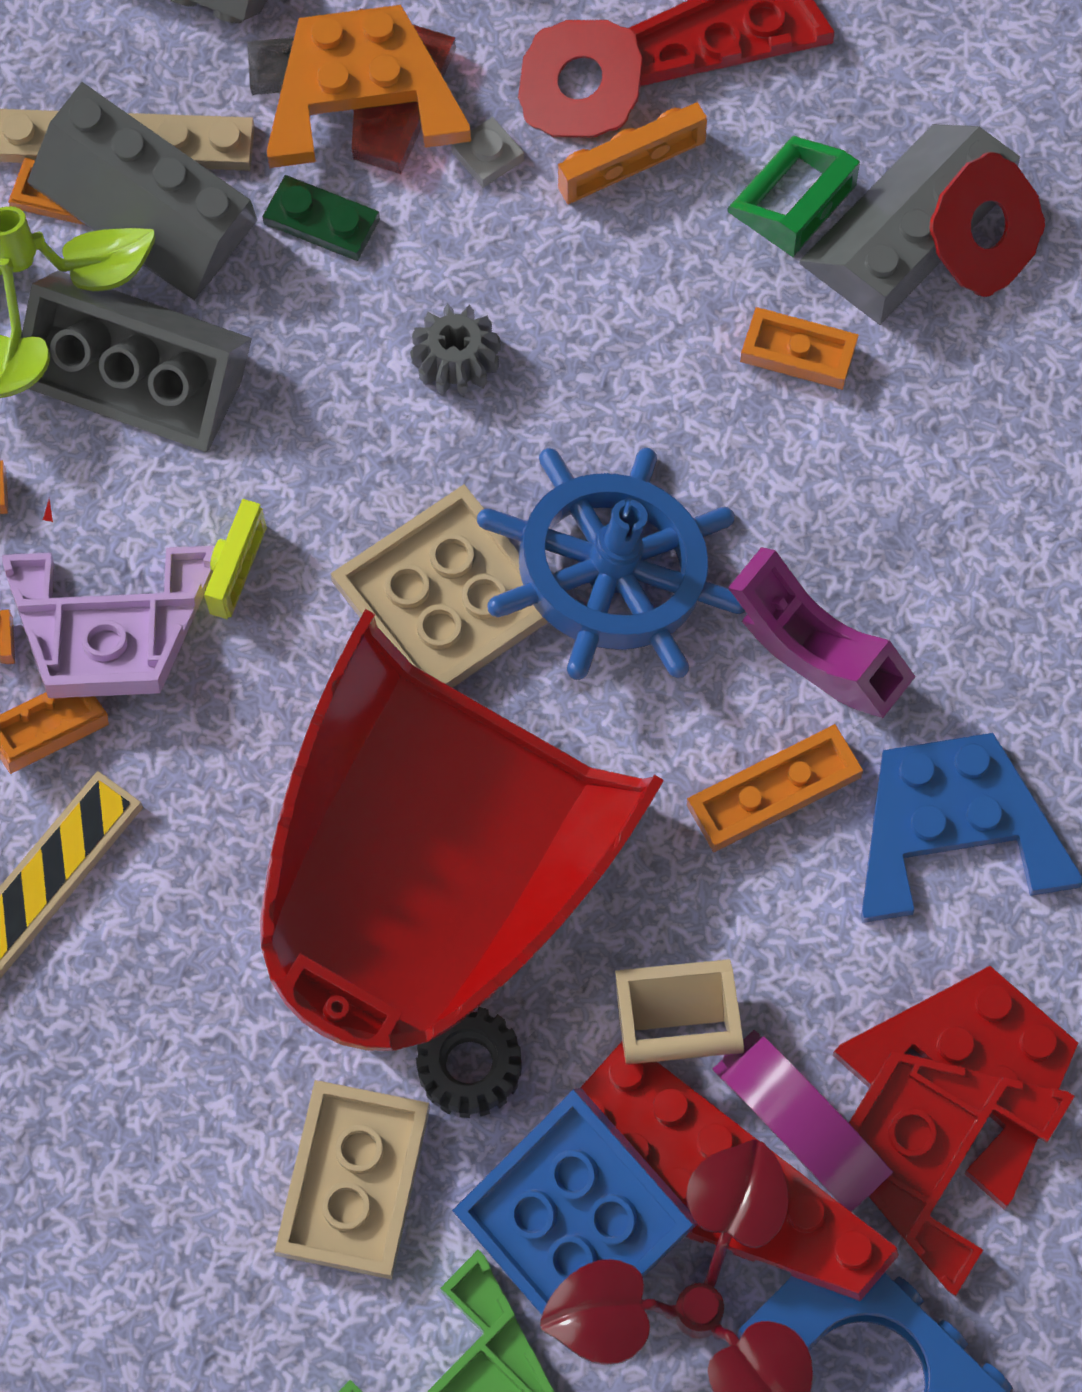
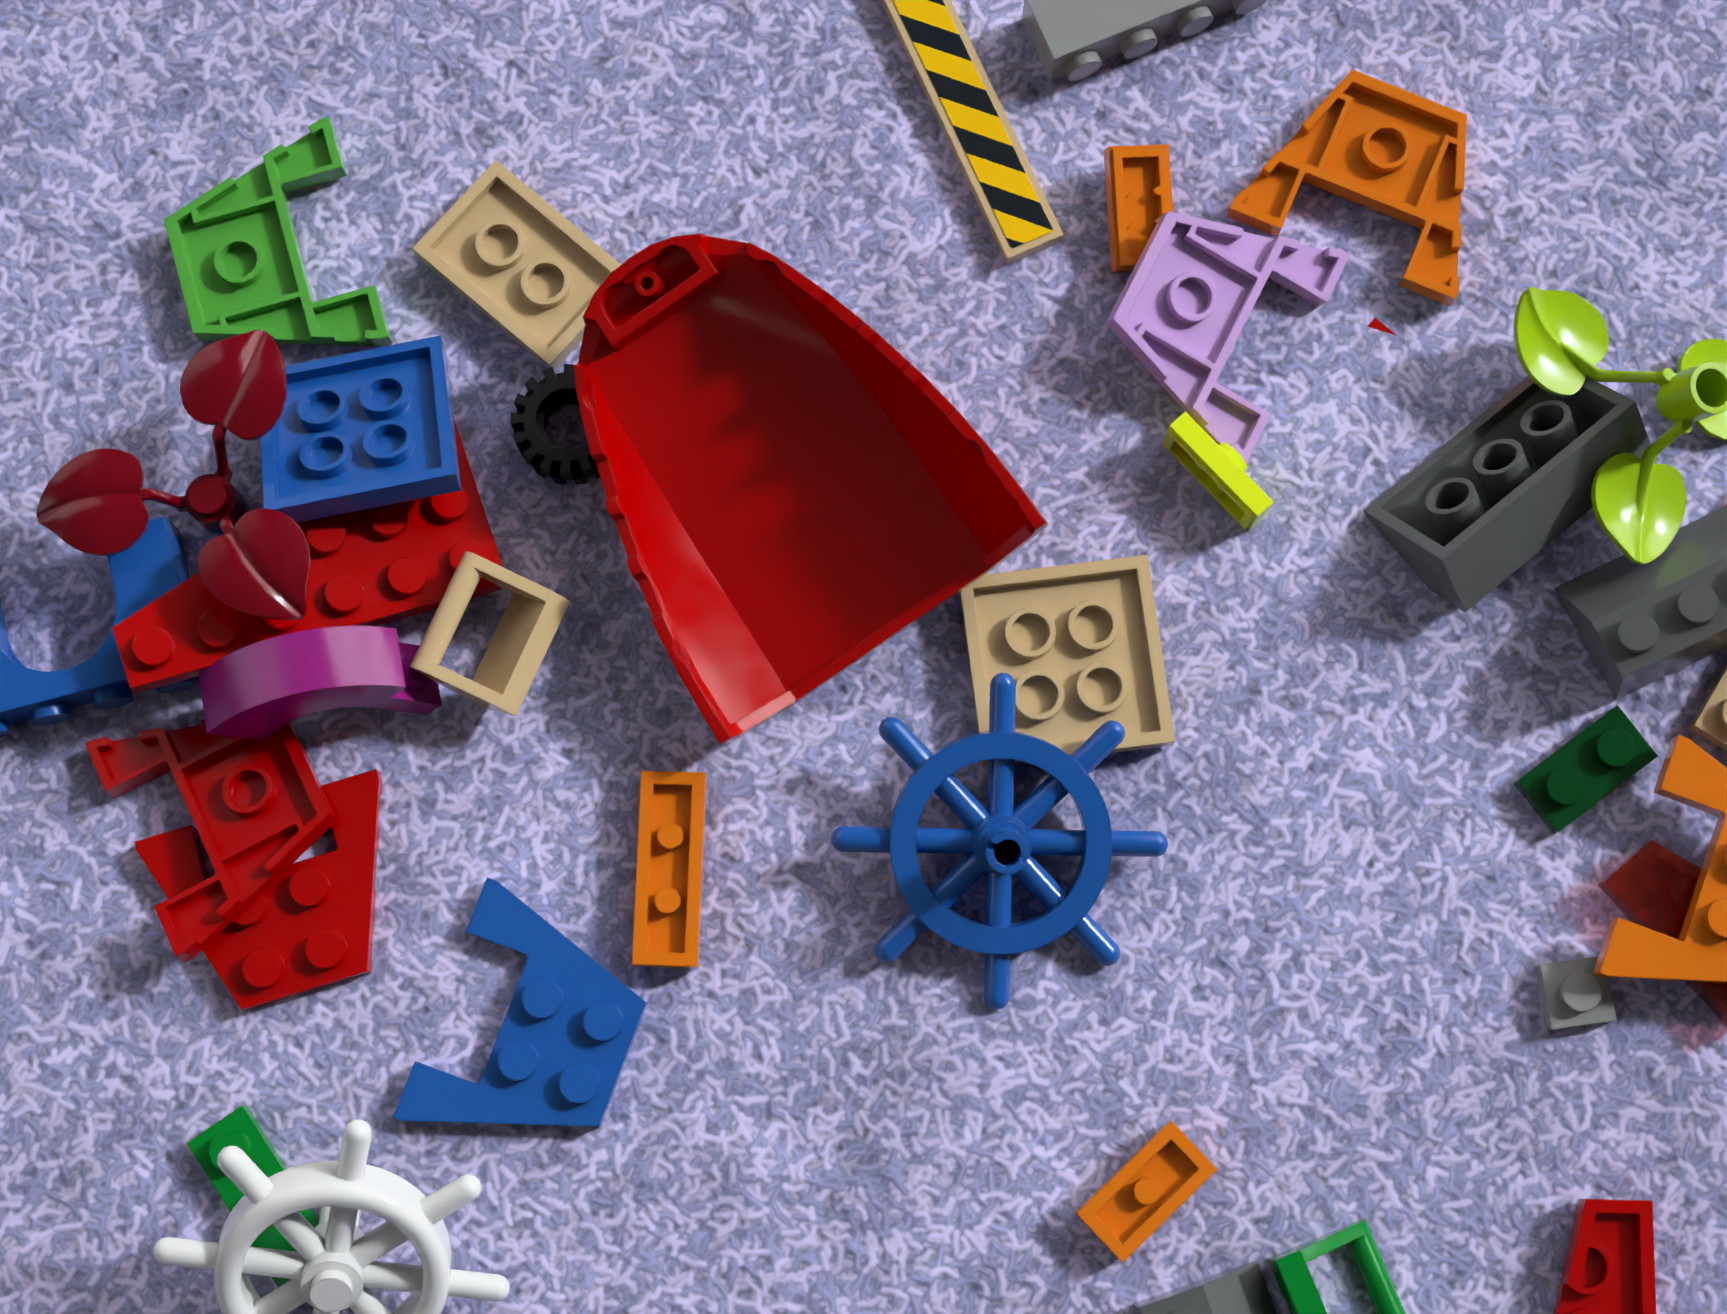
camera: 120 degrees right, 10 degrees up
dark grey gear [410,303,501,397] -> none
red piece [518,20,643,138] -> none
orange plate [558,101,707,205] -> none
magenta arch [728,547,916,718] -> none

